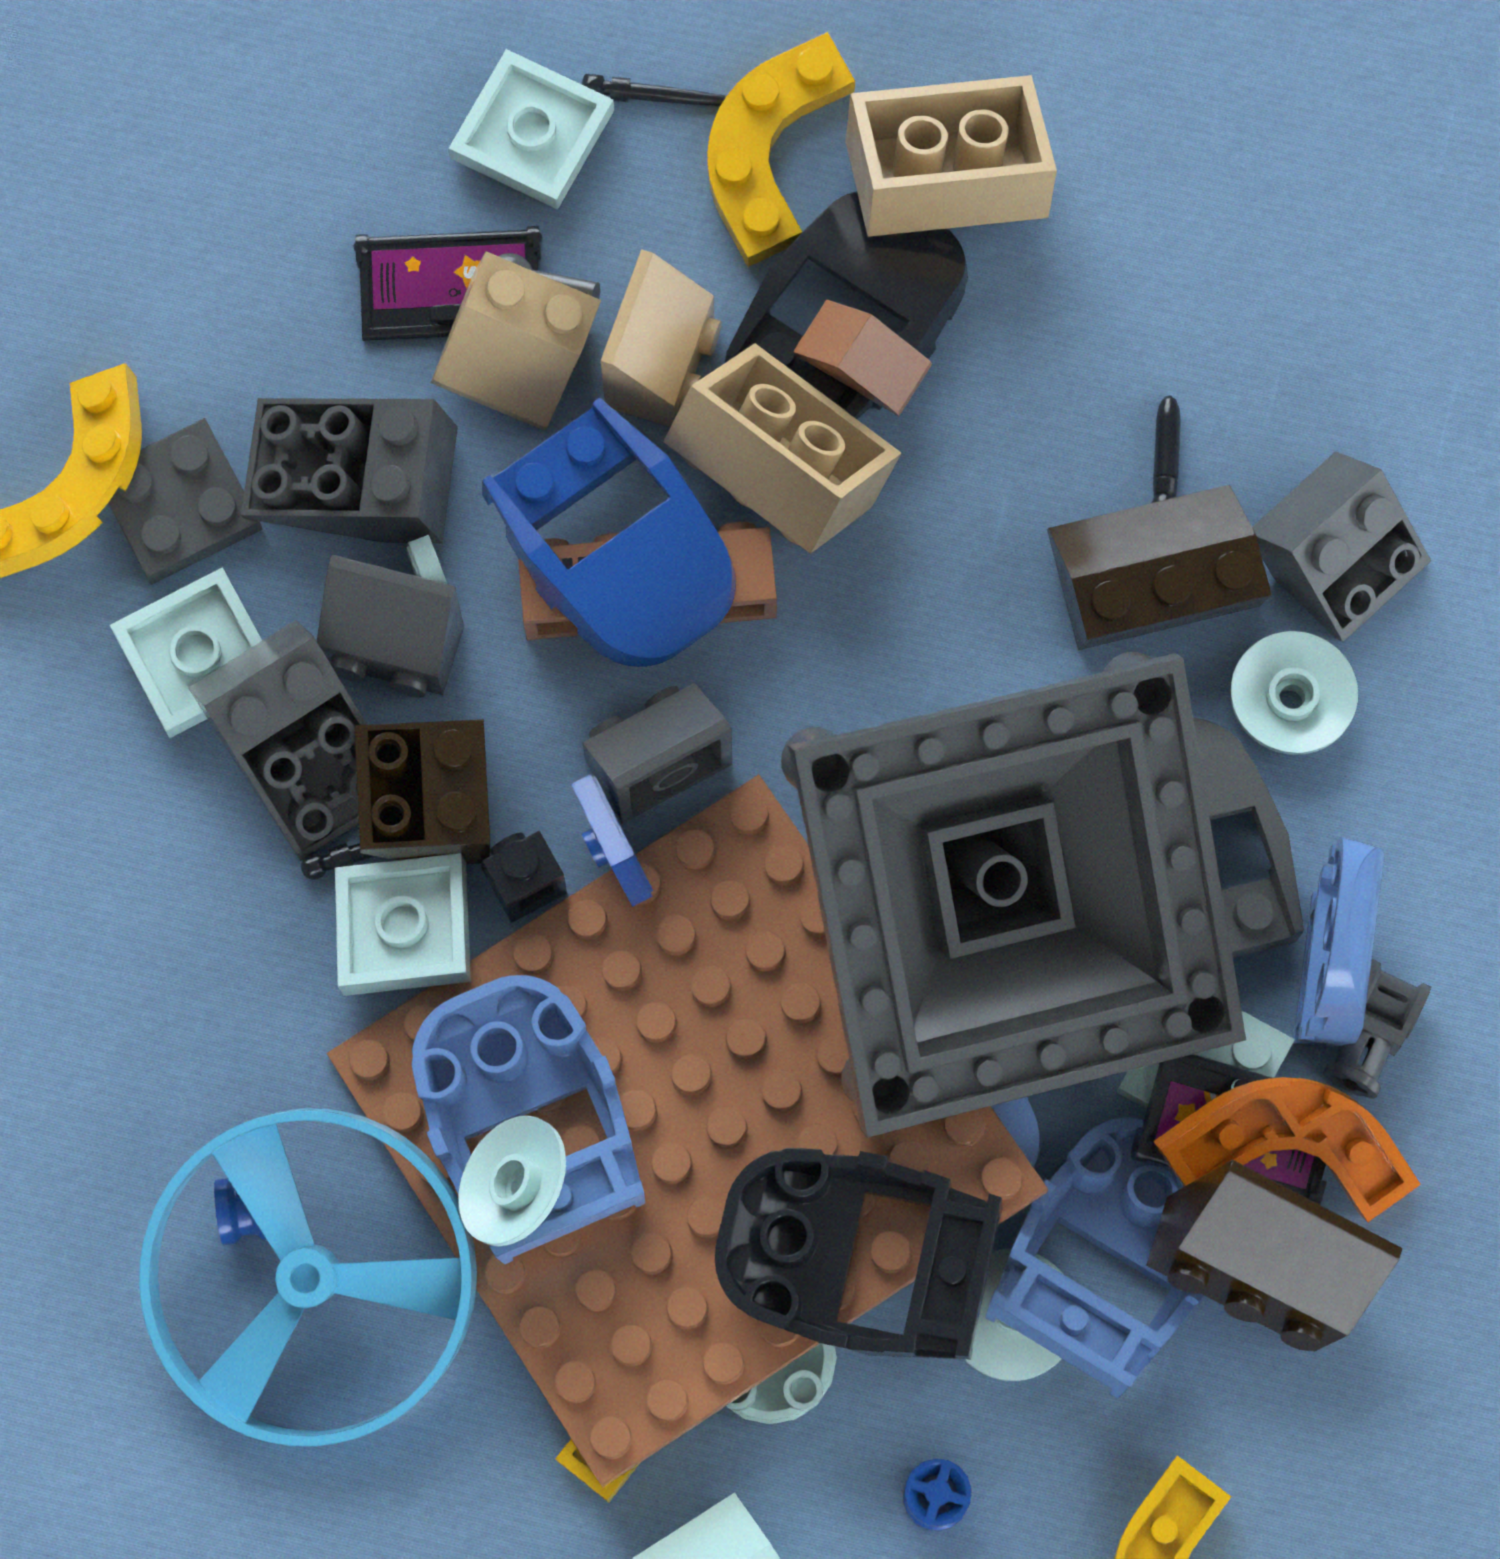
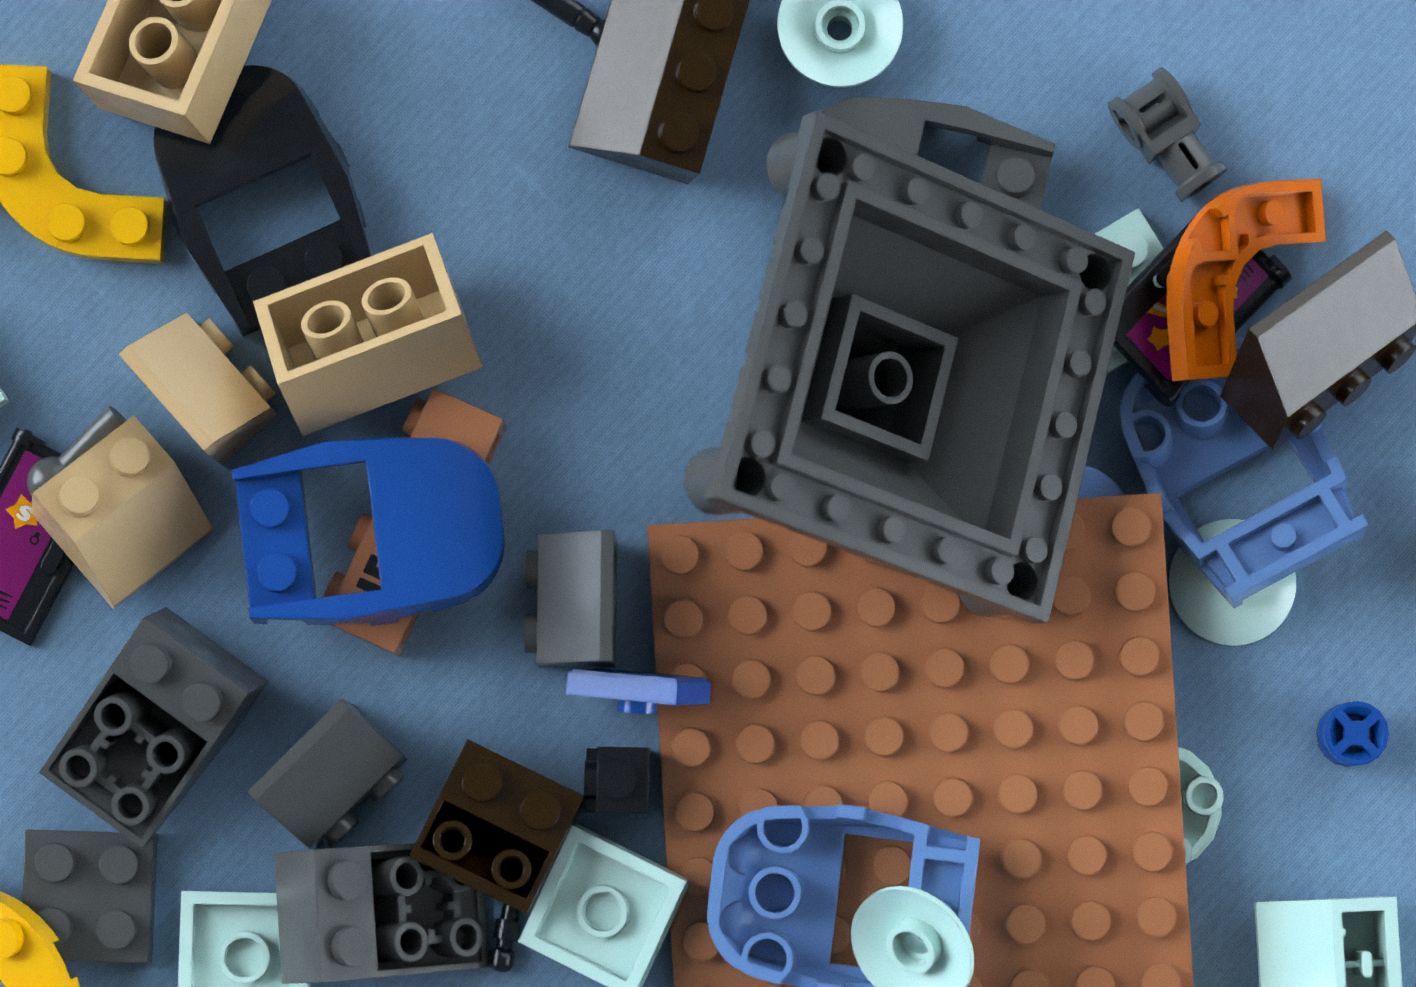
camera: 60 degrees left, 10 degrees up
light aqua tile [406,535,447,584] -> none
black slope [715,1148,1003,1360] -> none
nougat slope [793,300,932,417] -> none
medium blue slope [1293,837,1384,1047] -> none

